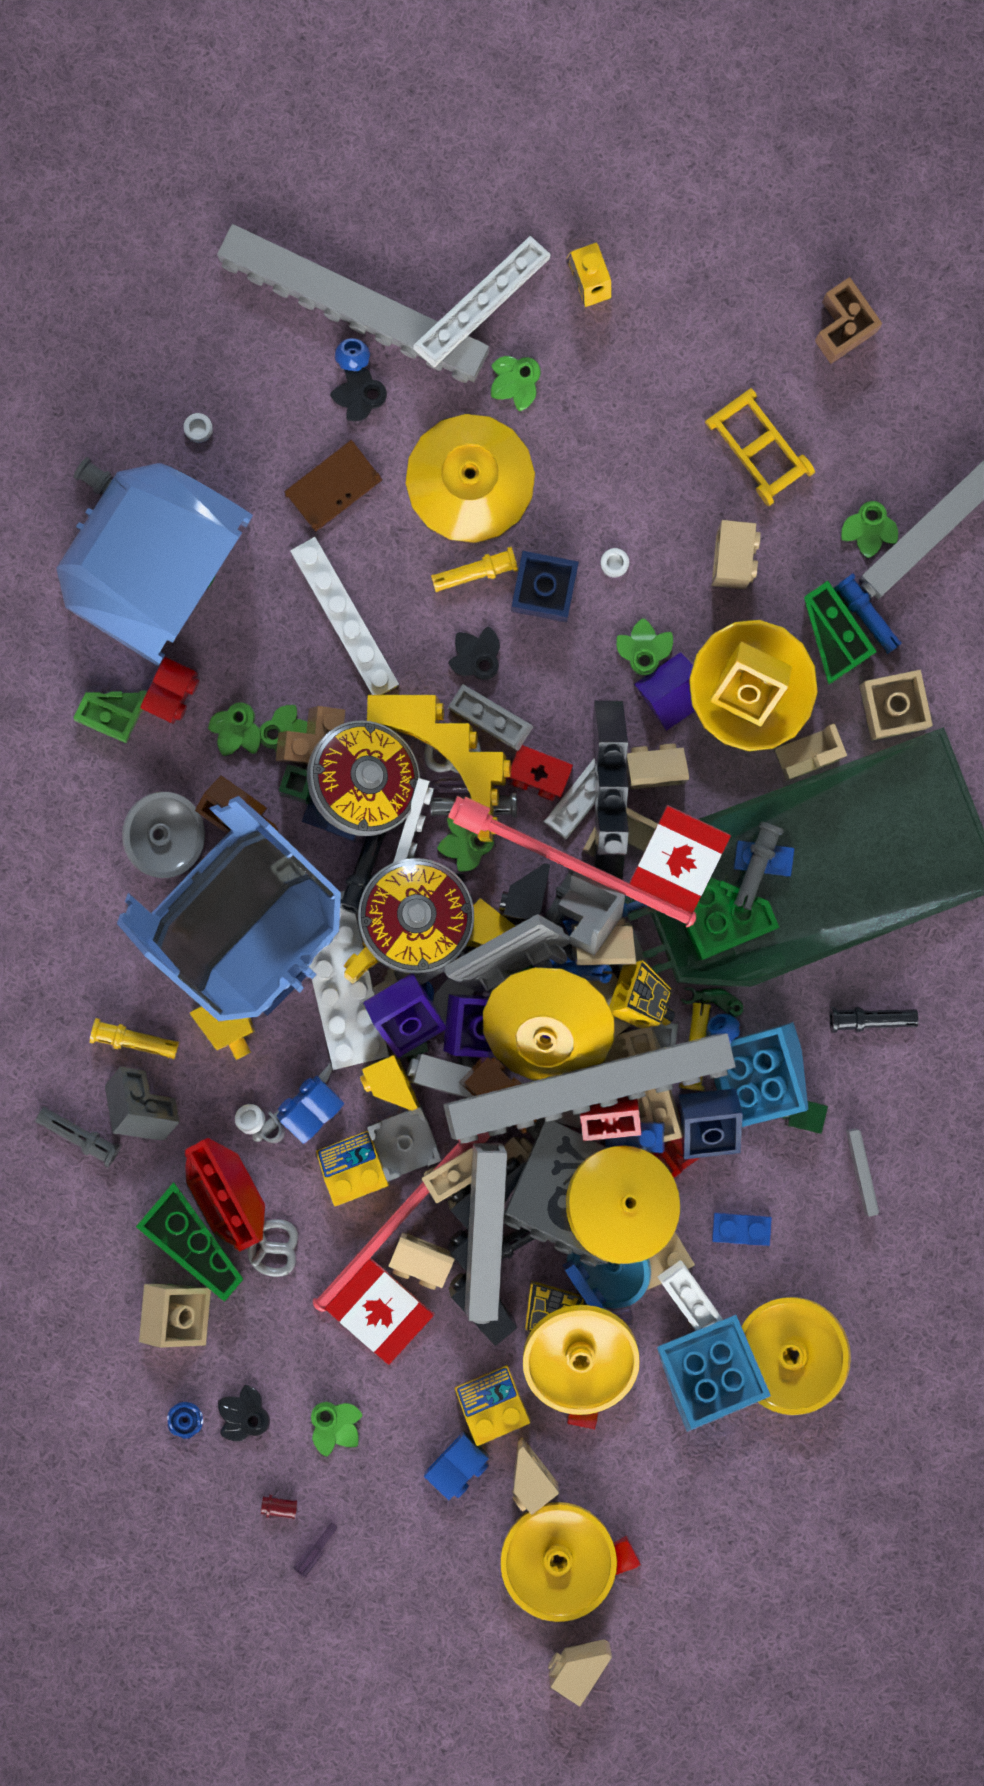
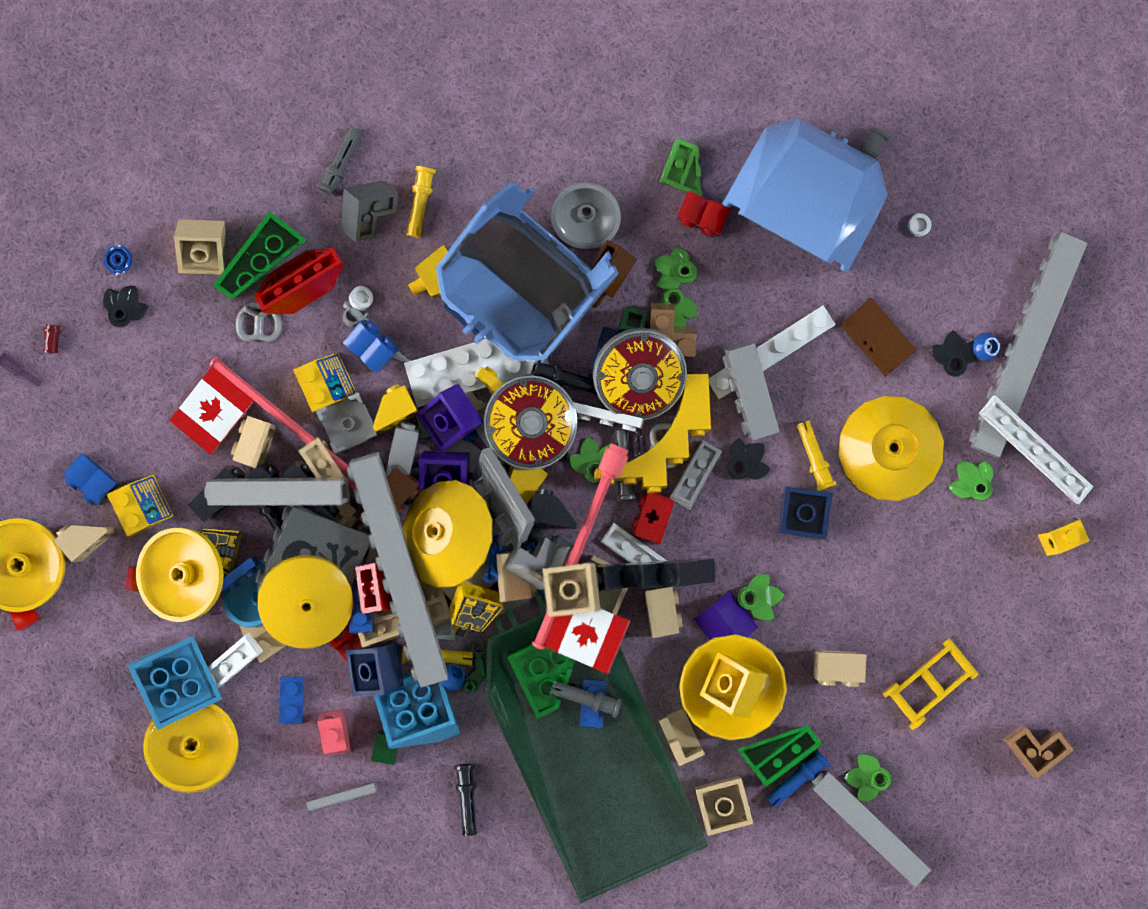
camera: 90 degrees right, 0 degrees up
bright green plate [311,1402,363,1457] -> none
white tile [600,548,629,578] -> none
none -> coral torso [318,709,351,757]
none -> tan brick [543,563,601,617]
none -> light grey brick [722,341,780,440]

